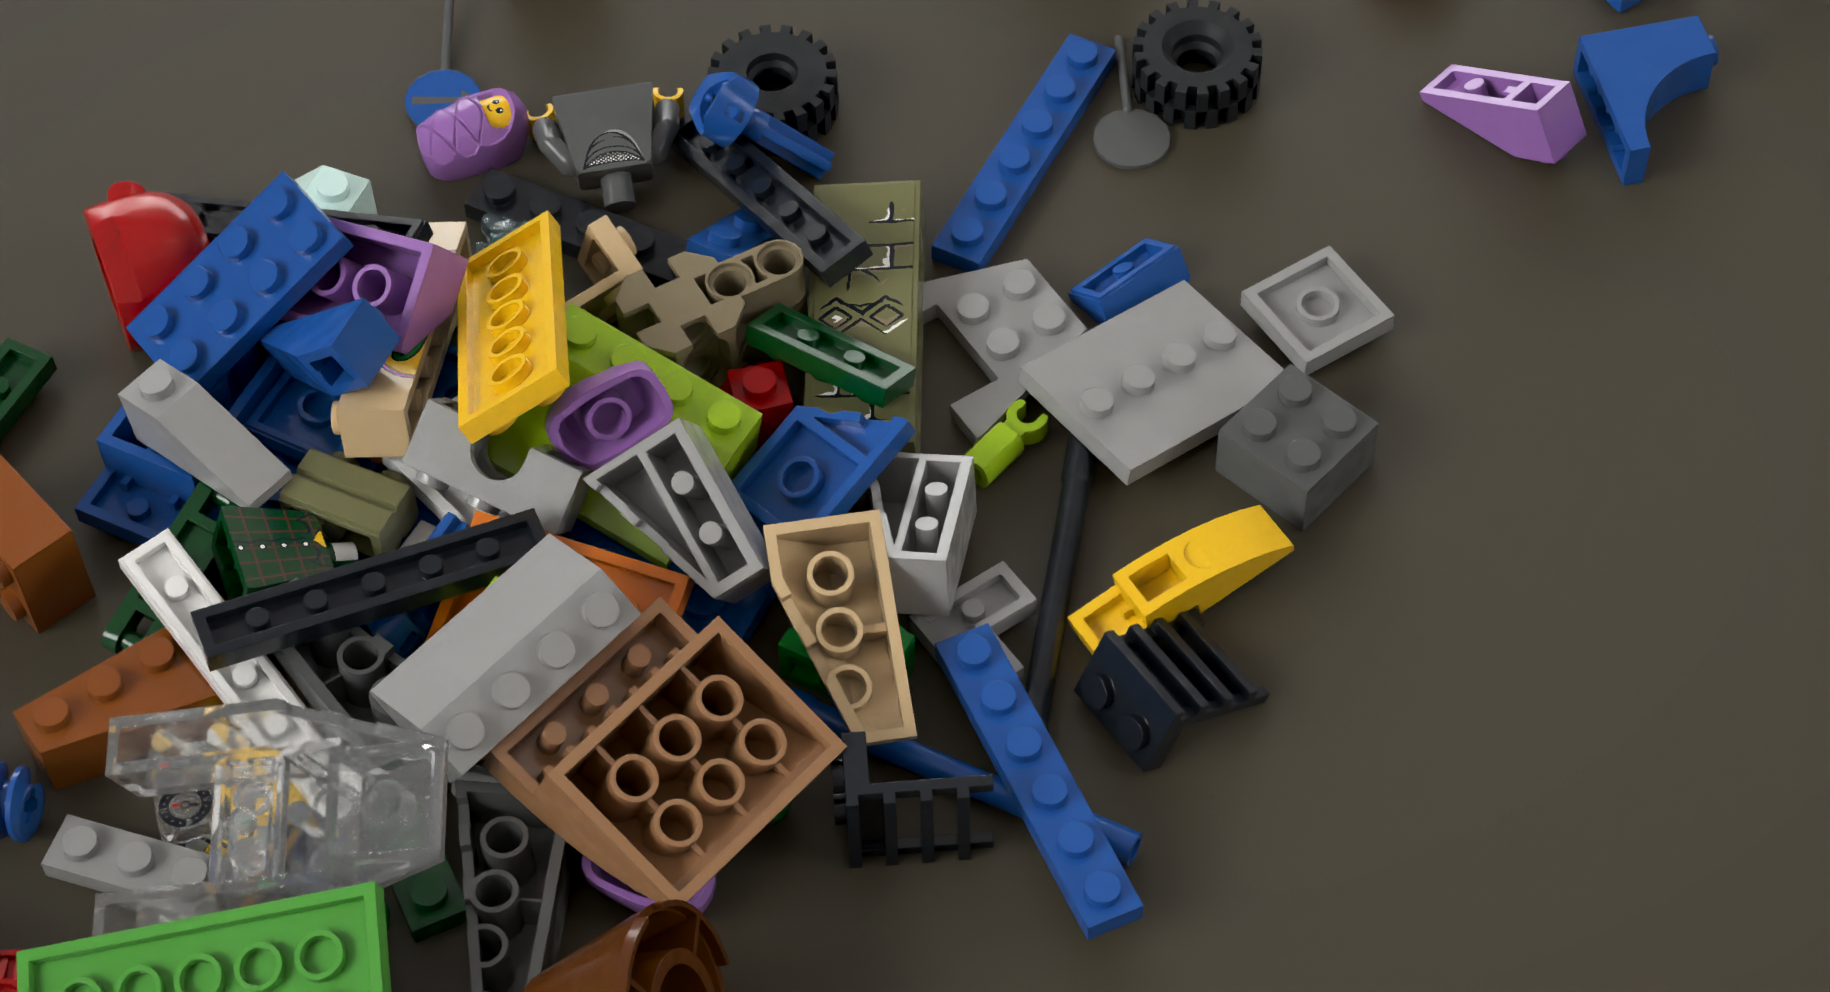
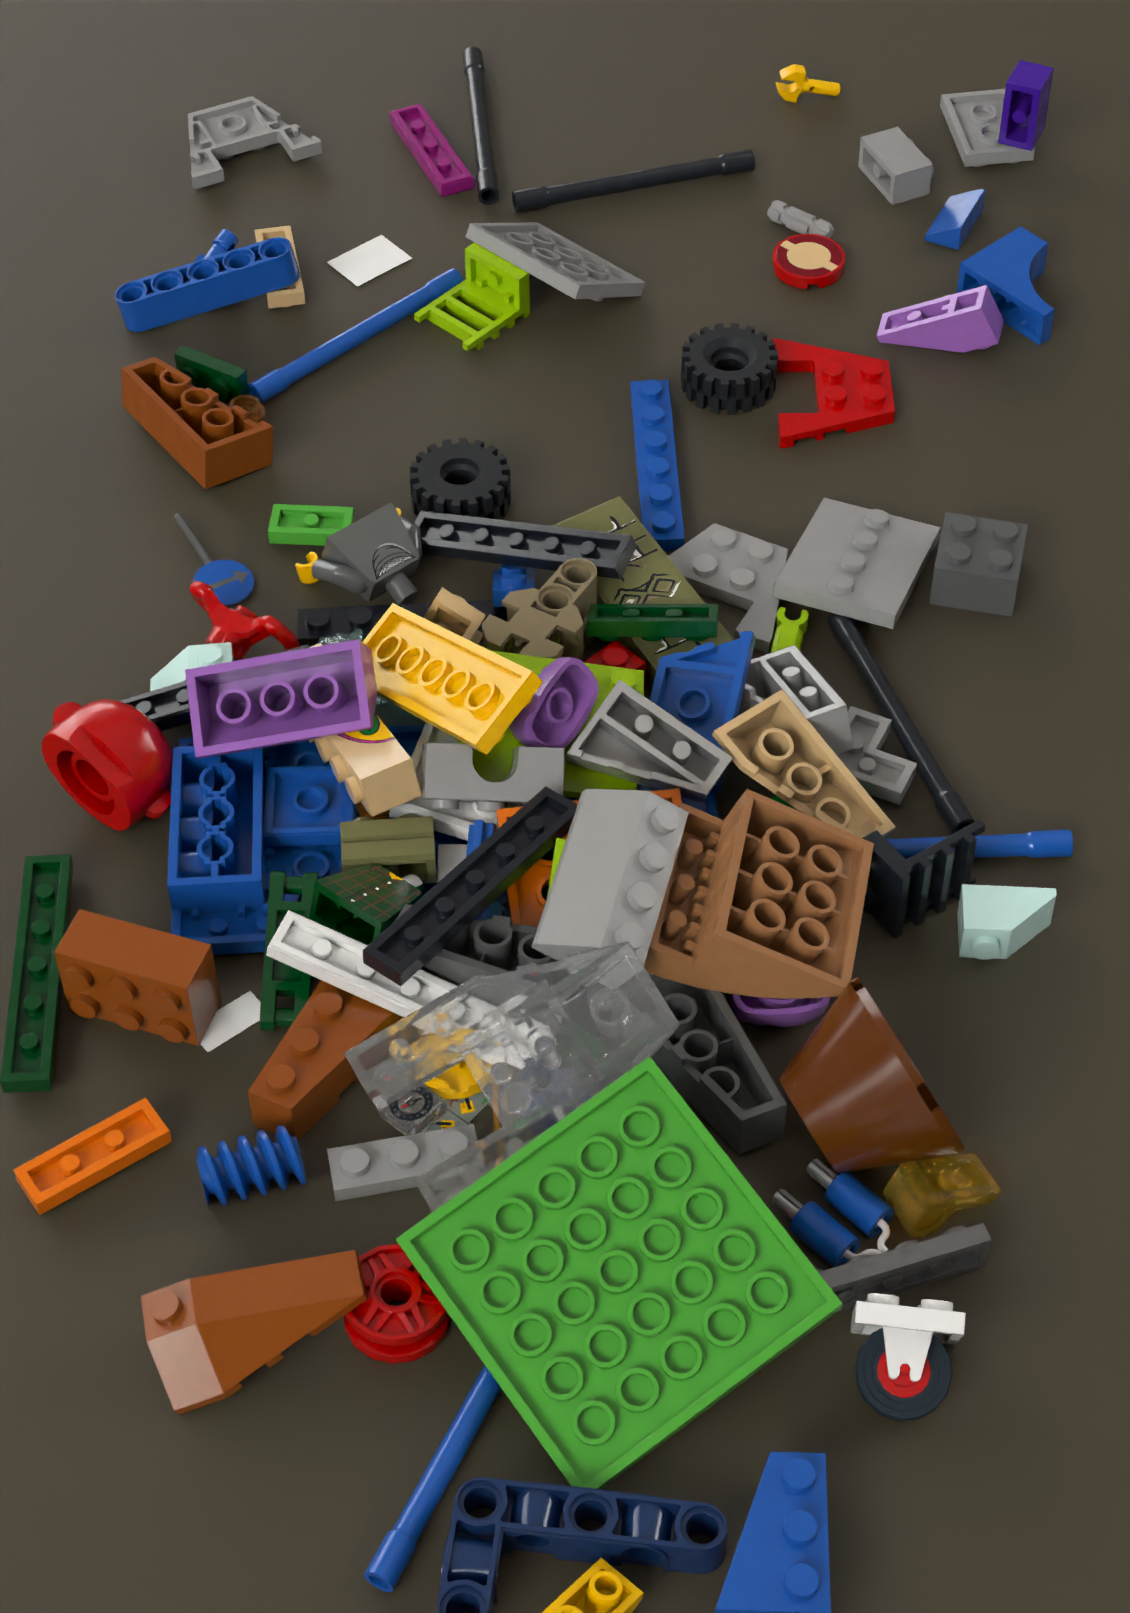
camera: 30 degrees left, 5 degrees down
light grey slope [118,359,293,508] -> none
blue plate [126,171,354,392] -> none
blue slope [258,298,401,396] -> none
medium lavender piece [416,88,530,181] -> none
blue piece [688,72,835,179] -> none
blue plate [935,623,1144,940] -> none
yellow slope [1067,505,1294,655] -> none
blue slope [1068,238,1190,325] -> none
black plate [1074,611,1270,772] -> none
dark grey piece [1093,35,1171,170] -> none
light grey plate [1240,245,1395,375] -> none
none -> red piece [189,581,300,661]
none -> white sticker [200,991,261,1052]
none -> bright green plate [268,504,355,546]
none -> red wing [772,338,895,448]
none -> light aqua slope [957,884,1057,960]

